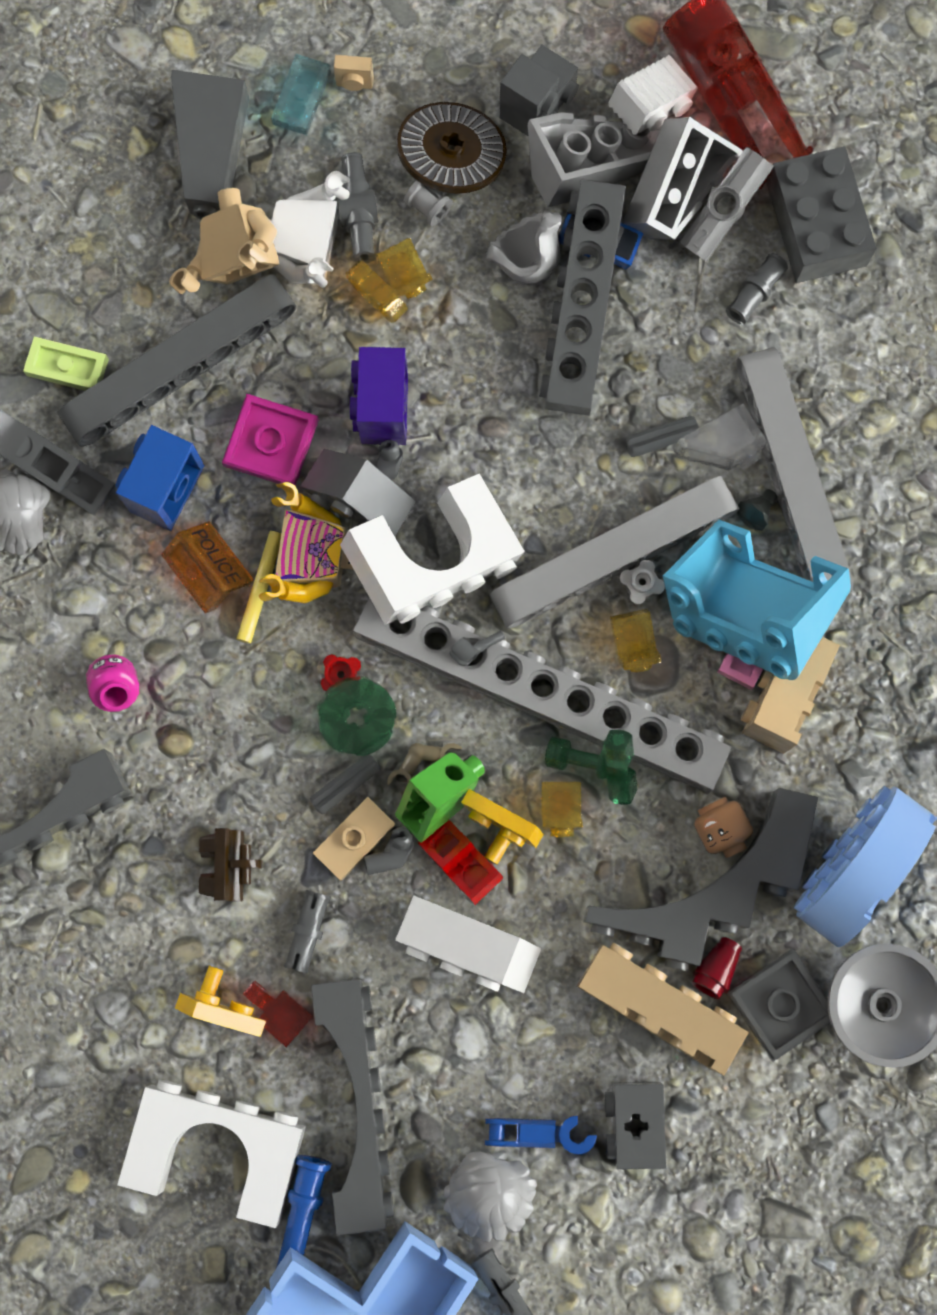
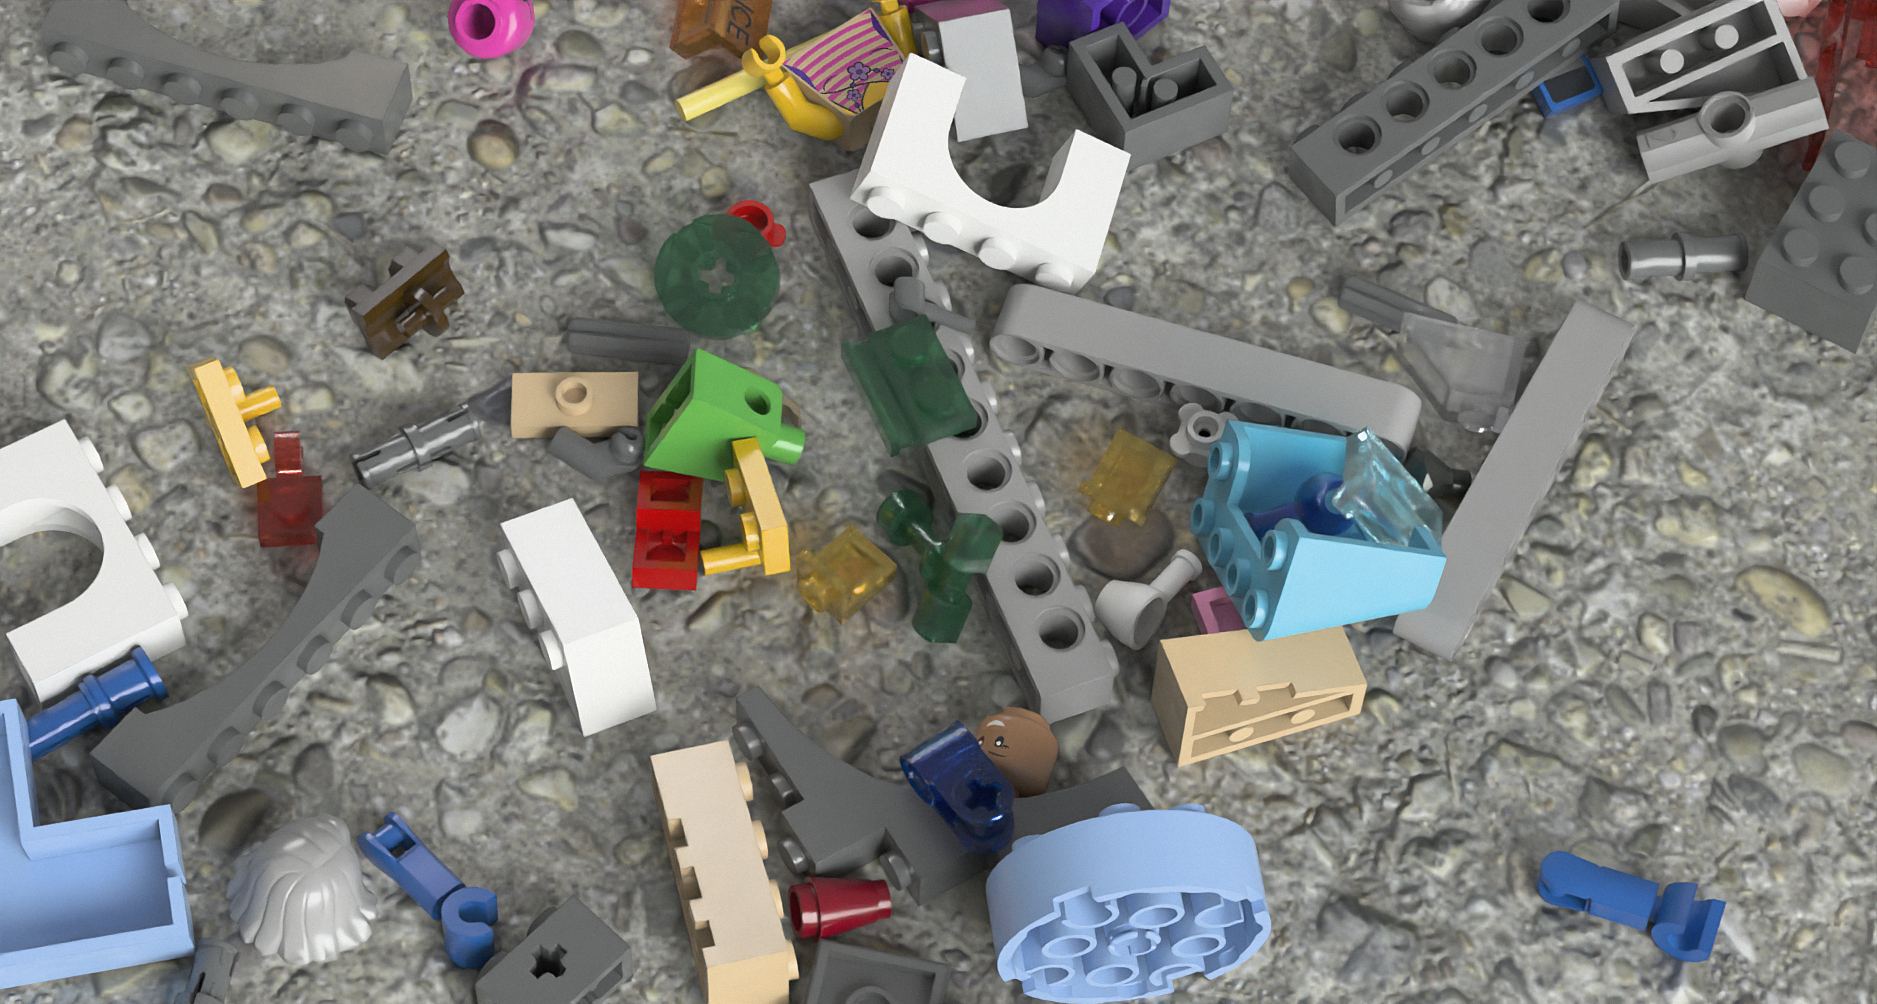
camera: 40 degrees right, 20 degrees down
none -> clear green plate [841,314,977,457]
none -> clear blue piece [899,720,1015,853]
none -> dark grey brick [1066,21,1234,173]
none -> white bar [1095,549,1202,650]
none -> clear blue bar [1243,473,1360,542]
none -> clear light blue plate [1332,426,1443,550]

